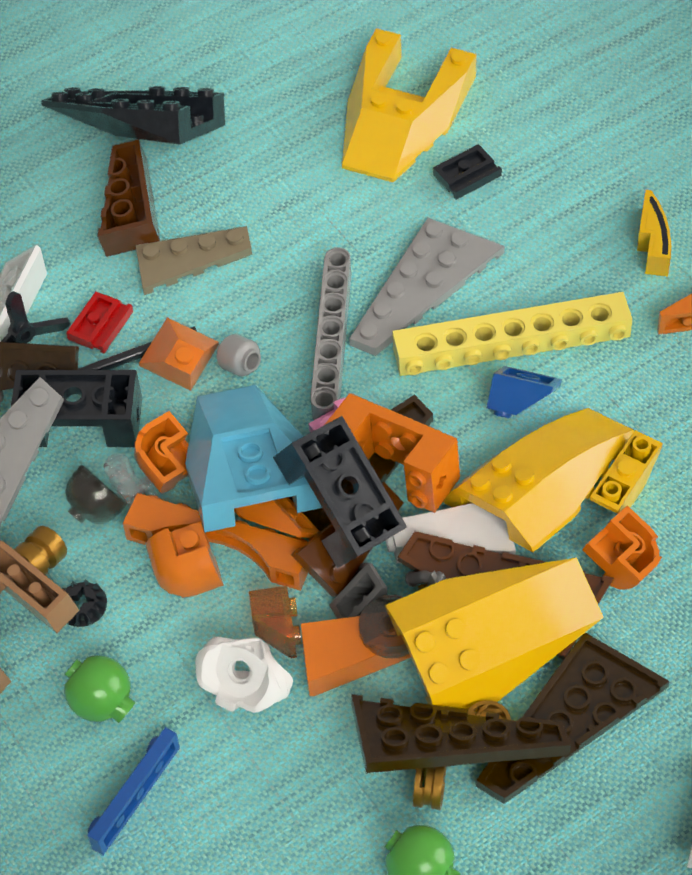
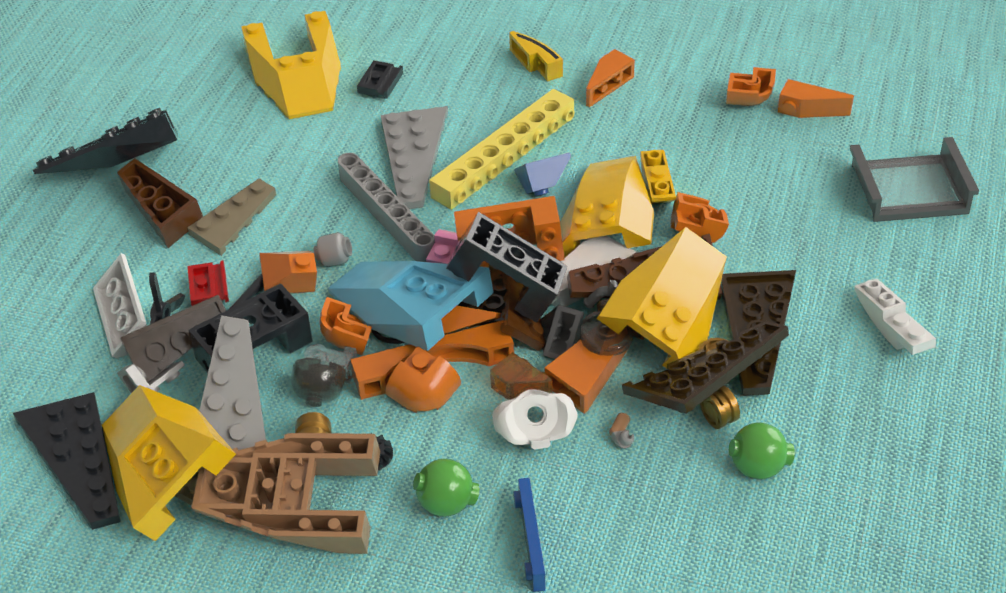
camera: 40 degrees left, 10 degrees down
none -> arm [609,413,635,449]

